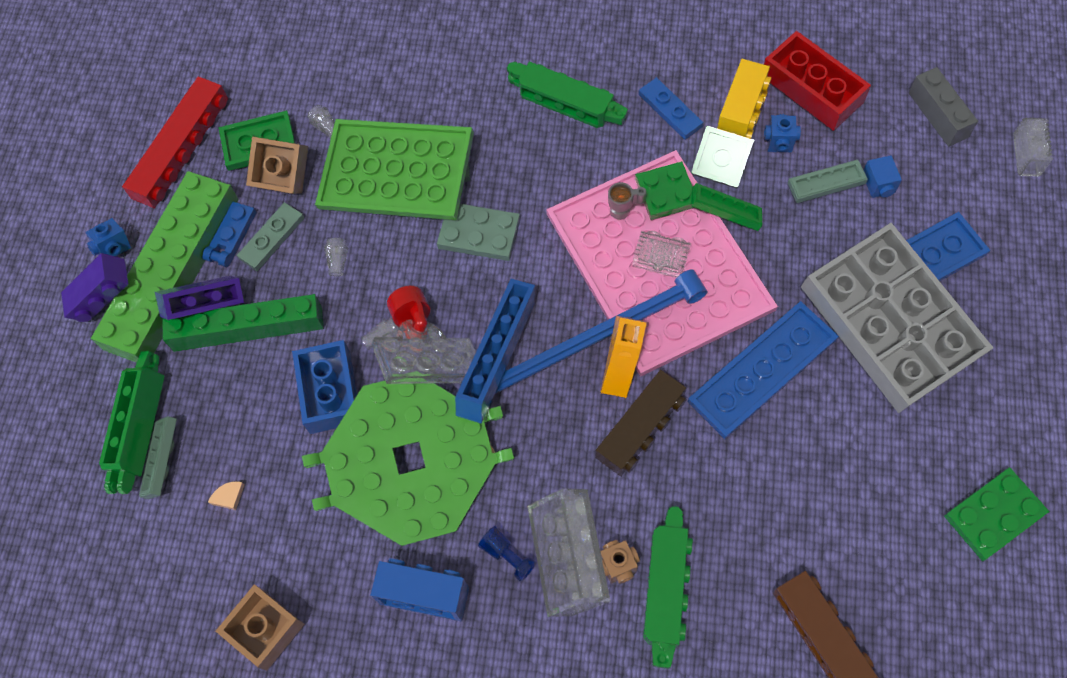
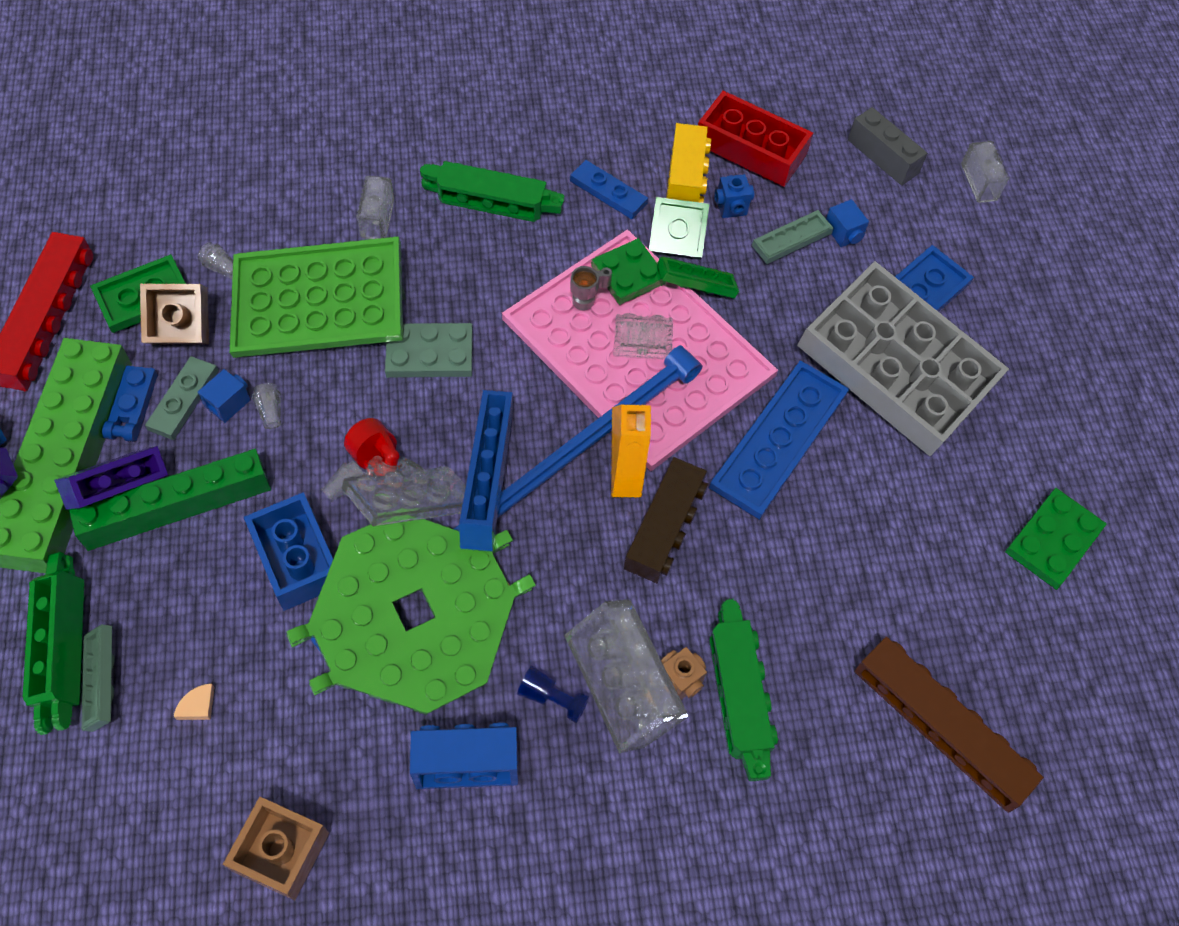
camera: 25 degrees left, 5 degrees down
none -> blue brick [198,369,251,423]
none -> clear brick [356,176,395,239]

